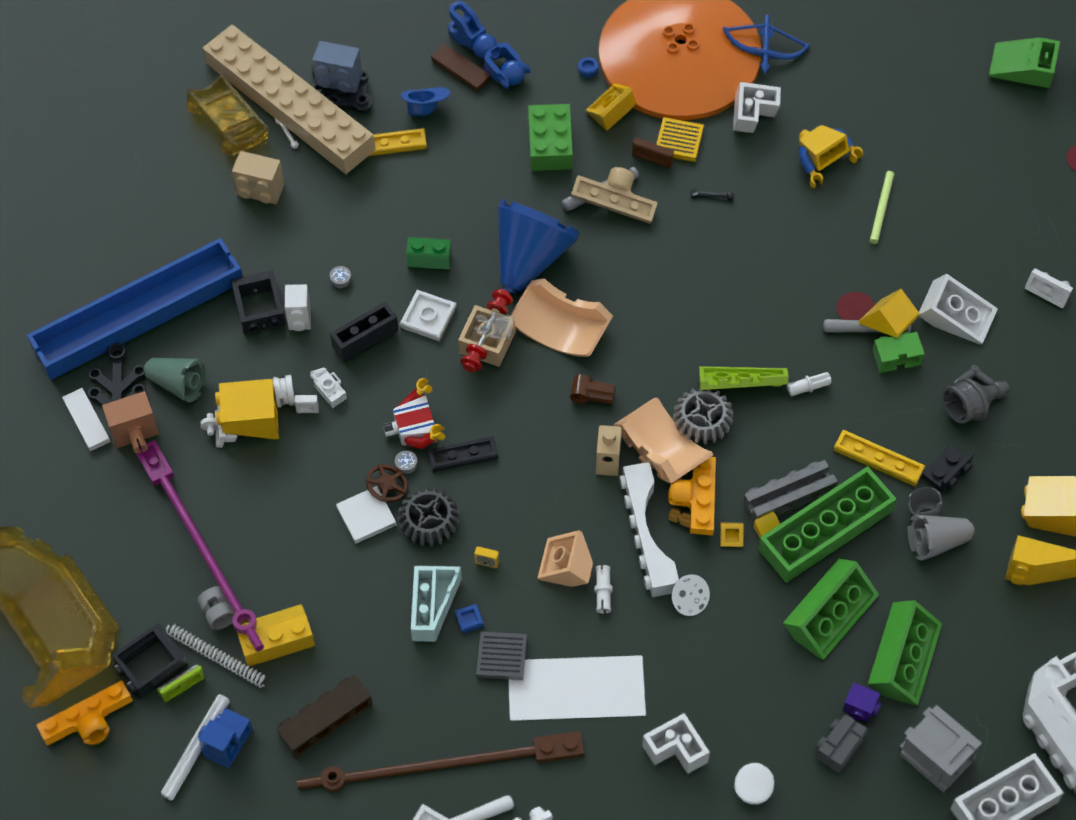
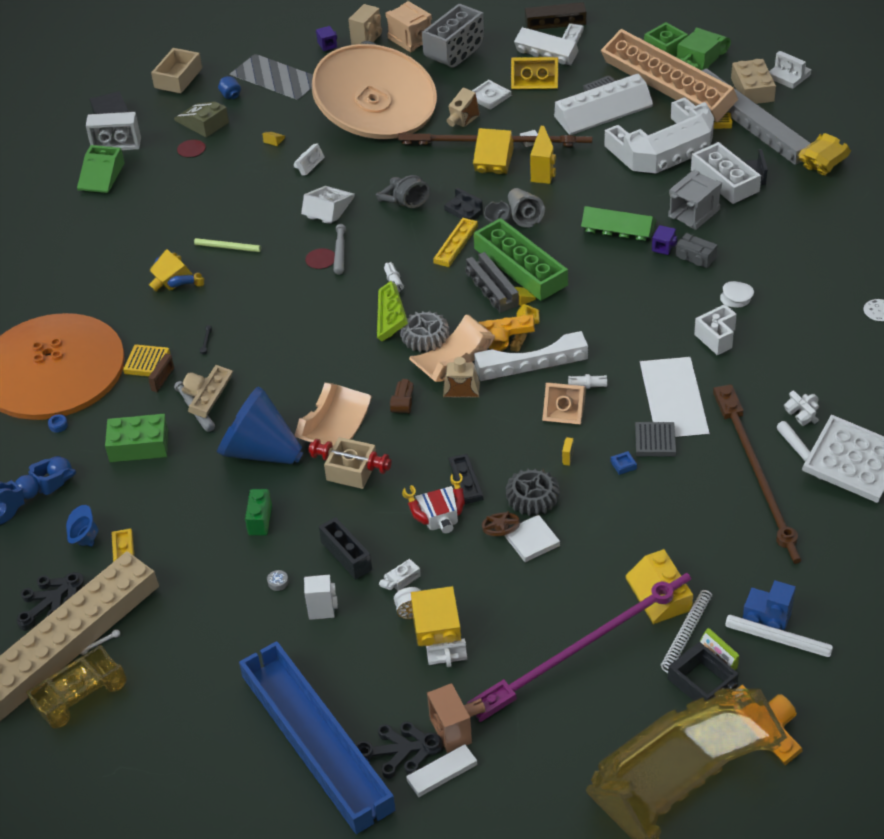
camera: 90 degrees left, 15 degrees down
sand green cone [144,358,208,402] -> none
light grey wheel [197,586,235,630] -> none
black window [231,270,286,334] -> none
tan brick [232,151,285,204] -> none
dark brown brick [276,675,373,758] -> none
white tile [294,395,319,413] -> none
sand blue brick [312,41,362,93] -> none
light grey tile [395,451,418,474] -> none
white tile [400,290,457,341] -> none
light aqua wedge [411,566,462,642] -> none
reddish brown tile [431,44,491,92] -> none
clear plate [474,314,514,339] -> none
yellow slope [585,83,637,131] -> none
white sticker [672,574,710,616] -> none
blue piece [723,15,810,73] -> none
white brick [733,82,781,133] -> none
bright green slope [783,559,879,660] -> none
yellow slope [859,289,919,338] -> none
bright green brick [872,332,925,373] -> none

